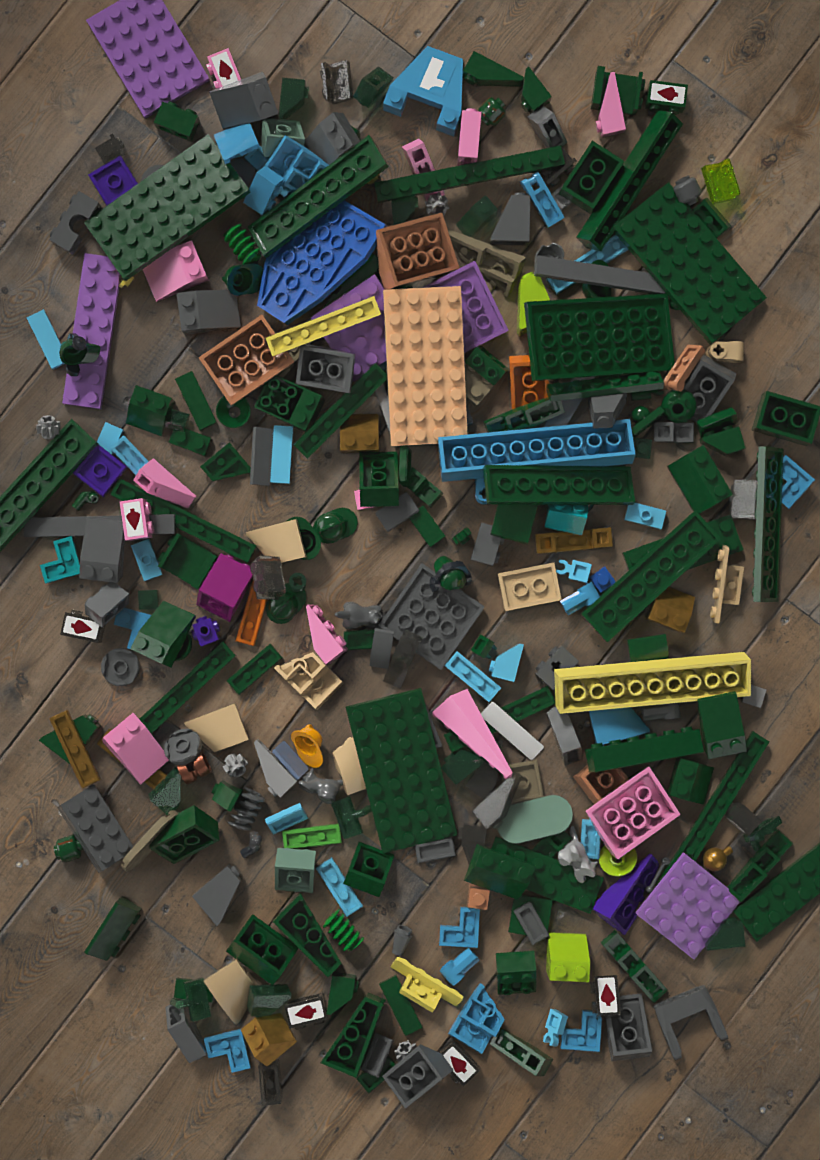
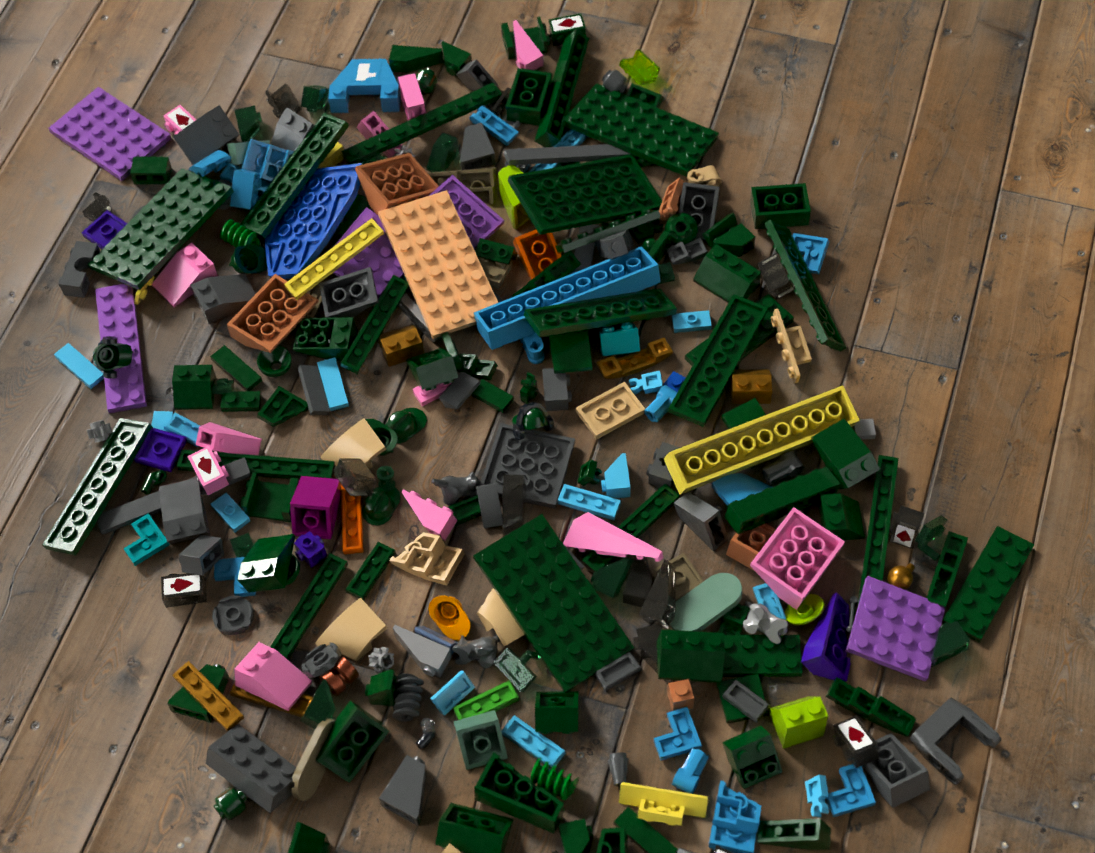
camera: 15 degrees left, 30 degrees down
white sticker [481,702,544,760] -> none

